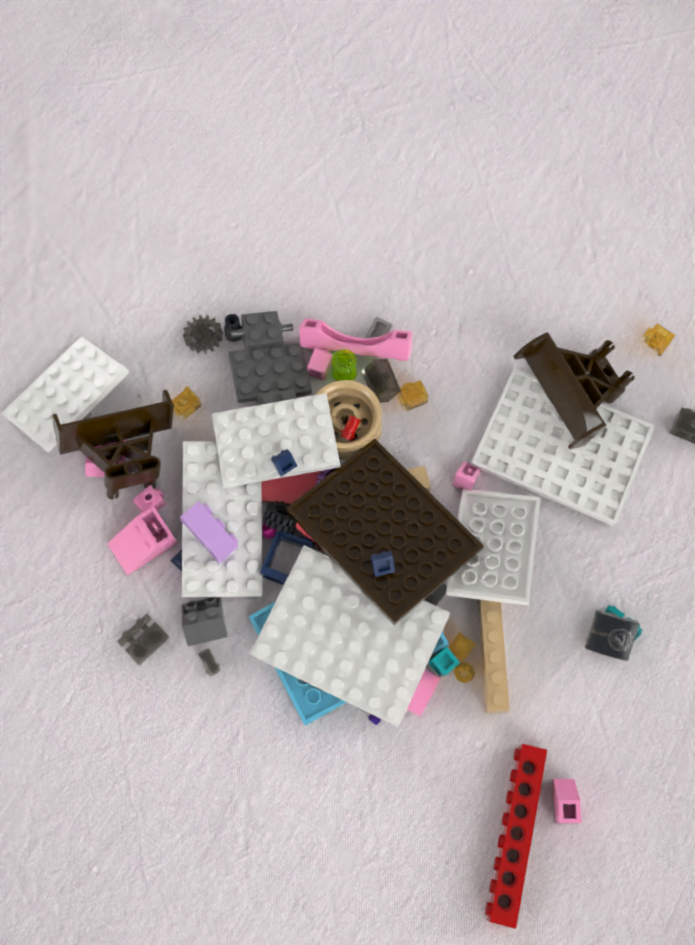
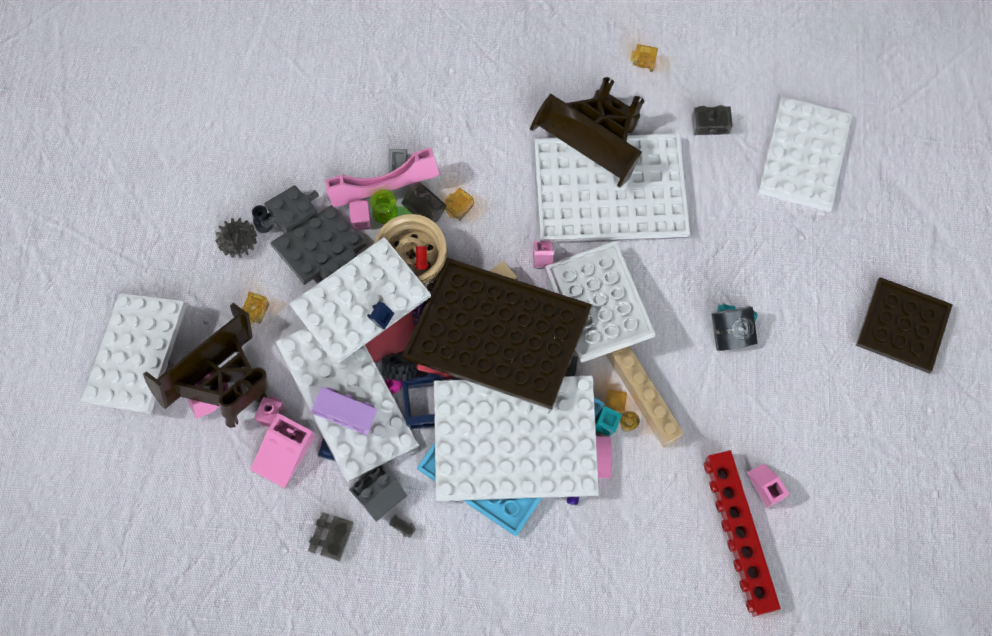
camera: 30 degrees left, 0 degrees up
dark blue tile [371,551,395,577] -> none

